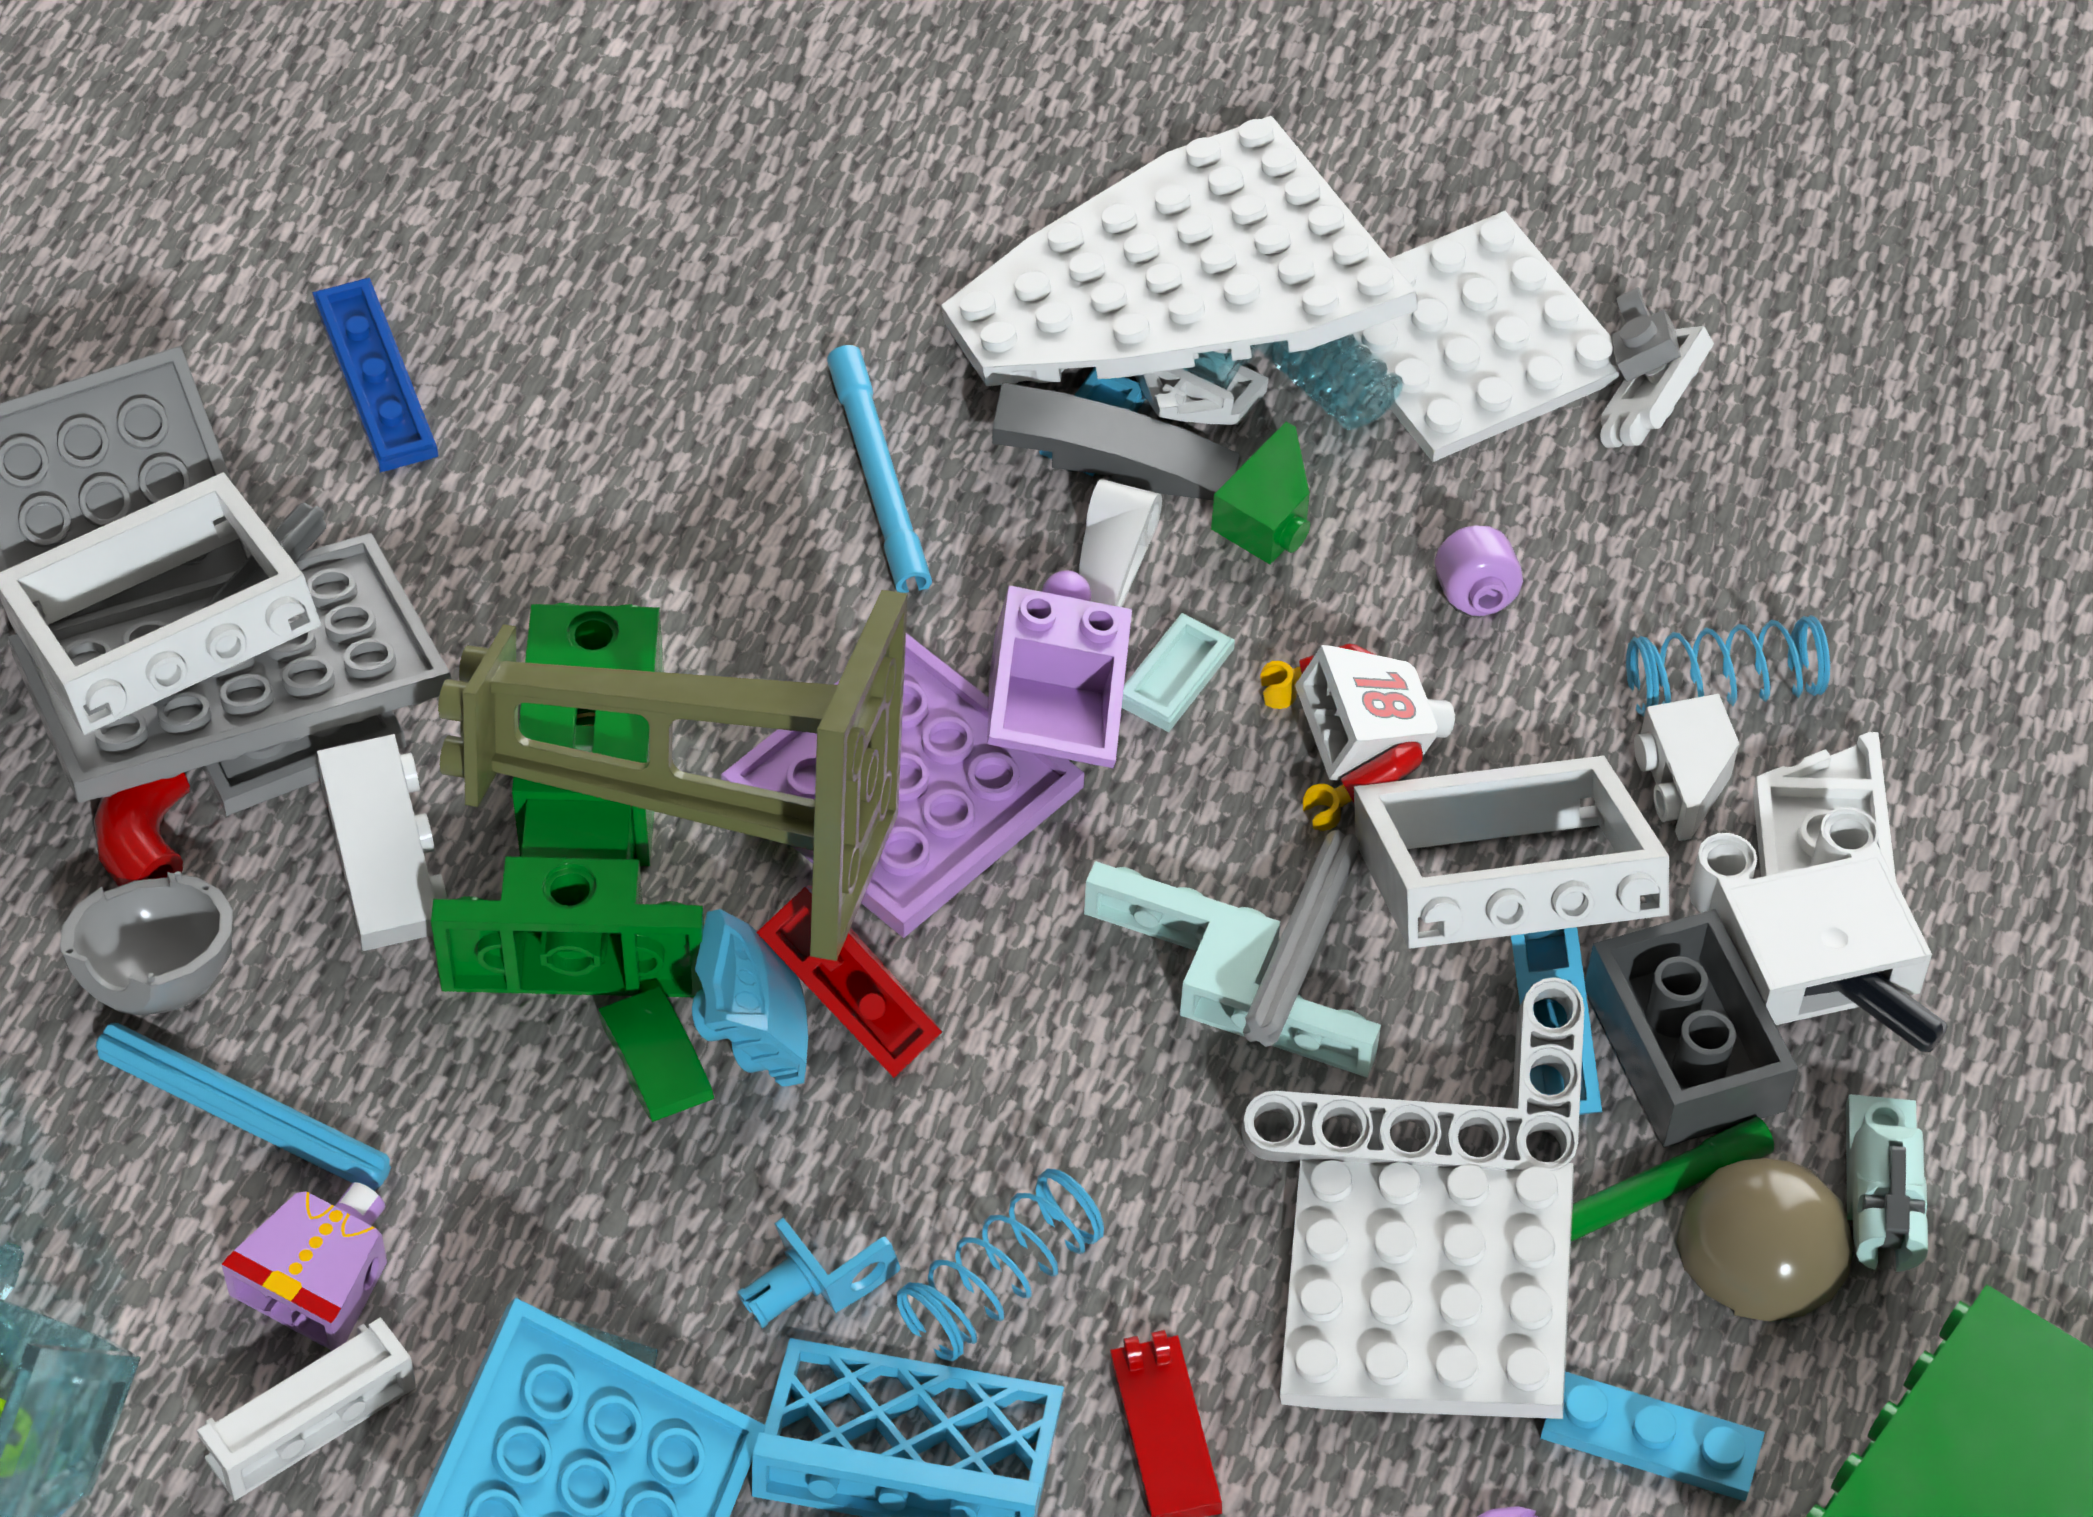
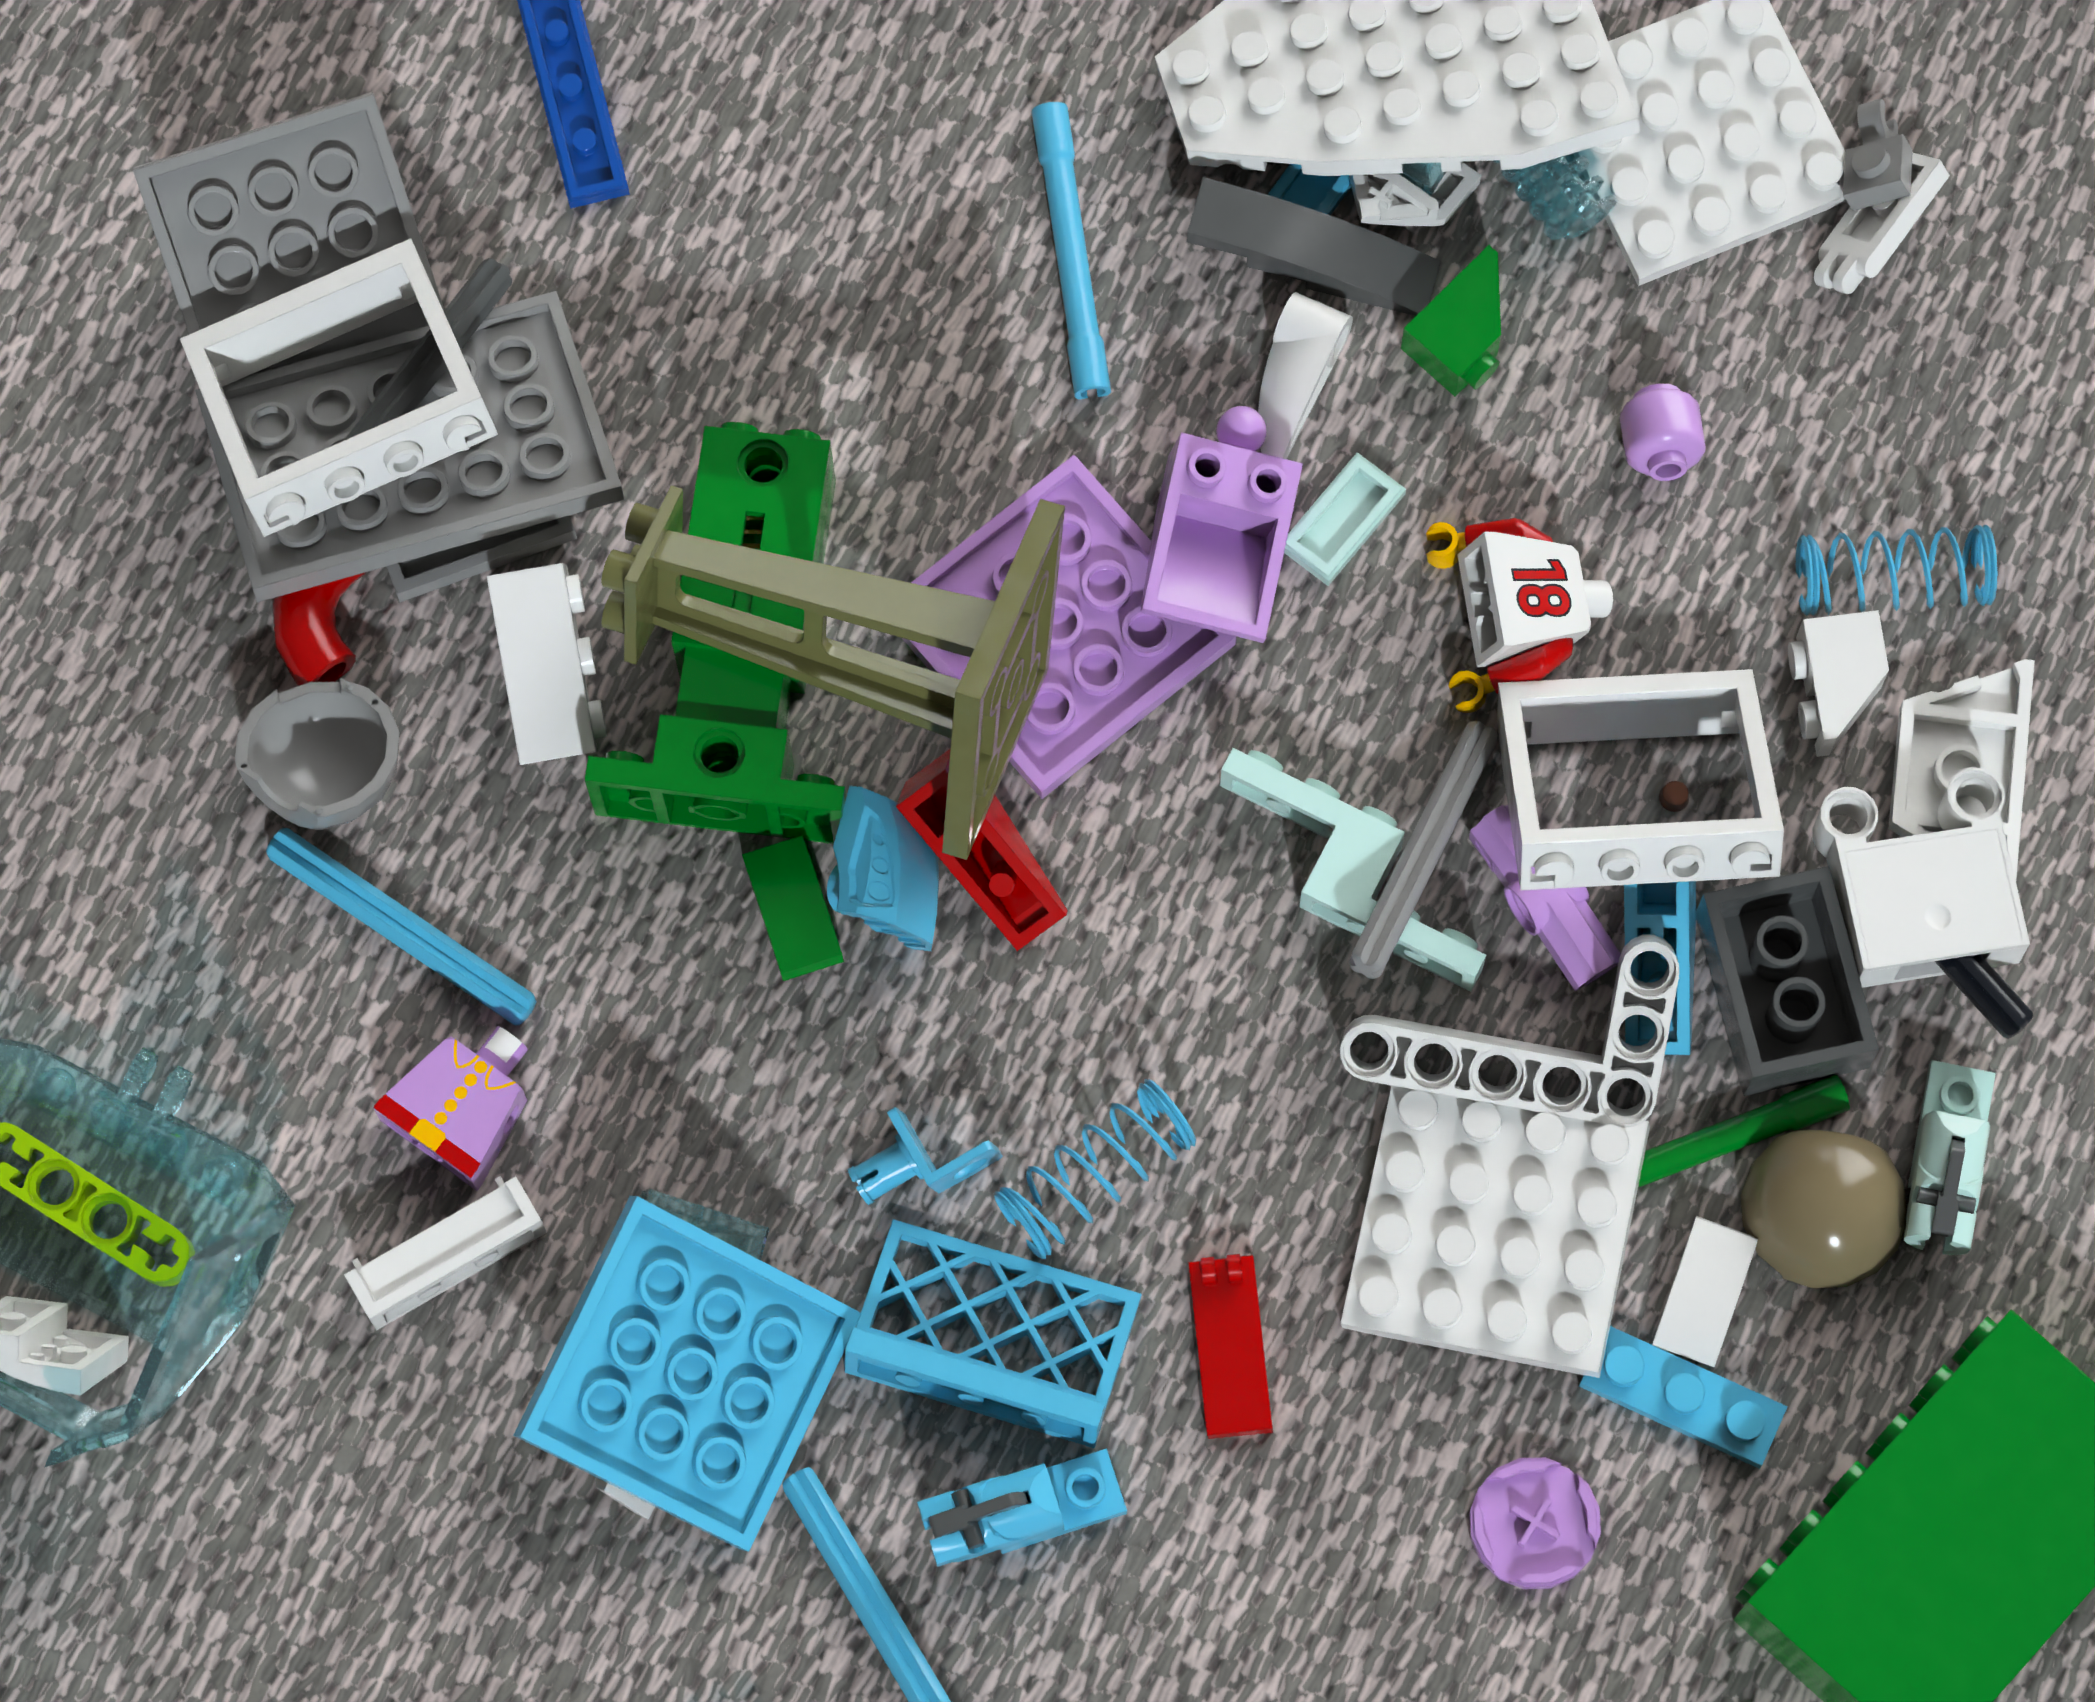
camera: 10 degrees right, 20 degrees up
none -> lavender piece [1469,805,1621,991]
none -> white slope [1652,1216,1758,1367]

